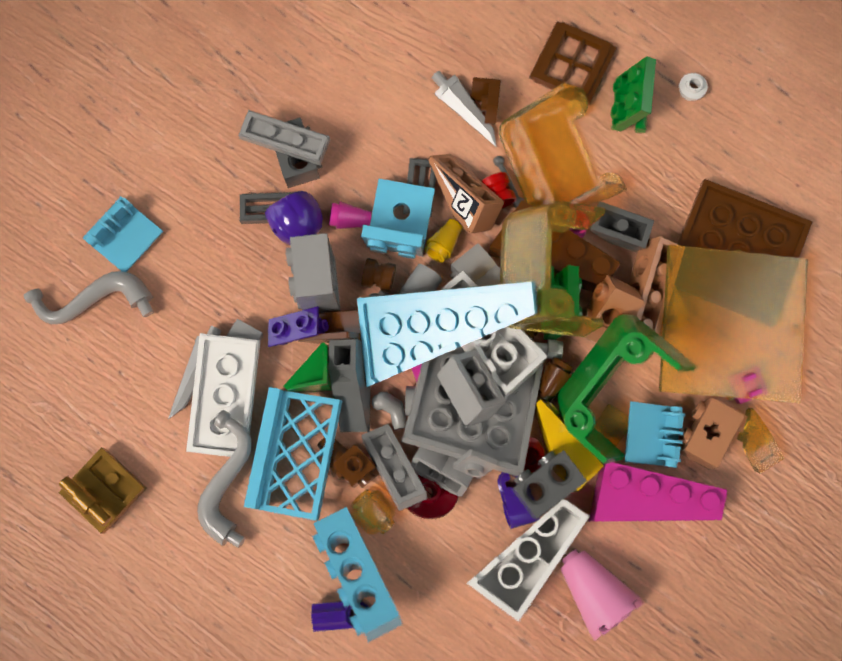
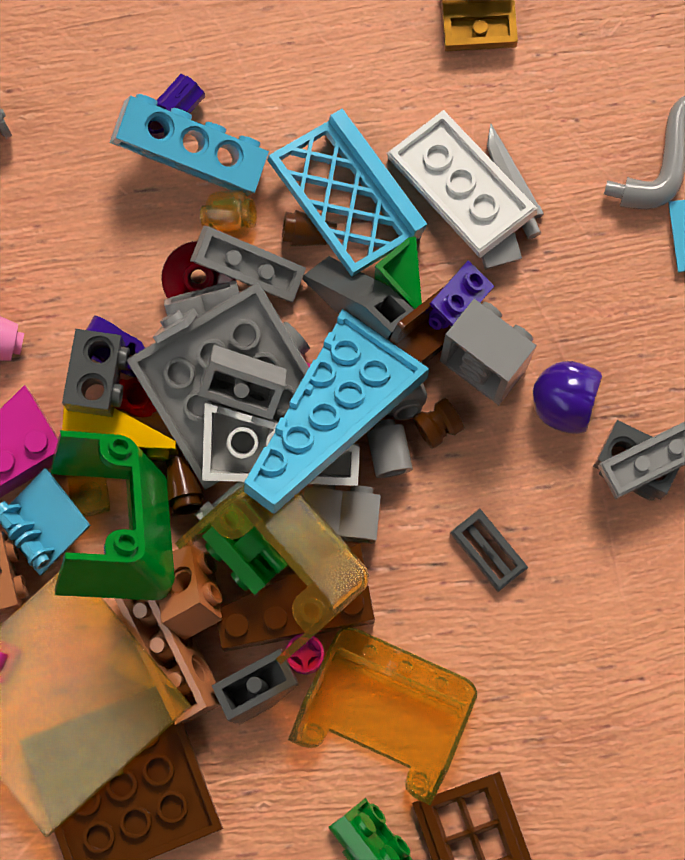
camera: 135 degrees right, 0 degrees up
light grey animal [197,410,251,548] -> none
dark grey tile [240,192,294,224] -> none
dark pink cone [329,201,371,229] -> none
reddish brown bracket [333,445,377,488] -> none
medium azure bracket [361,179,435,259] -> none
light grey arm [372,392,407,430] -> none
yellow cone [425,219,463,262] -> none
nougat slope [429,154,504,233] -> none
light grey bar [432,71,497,148] -> none
white wedge [467,499,590,622] -> none
reddish brown bracket [471,77,501,125] -> none
red wheel [481,172,517,209] -> none
dark grey hinge [493,156,525,208] -> none

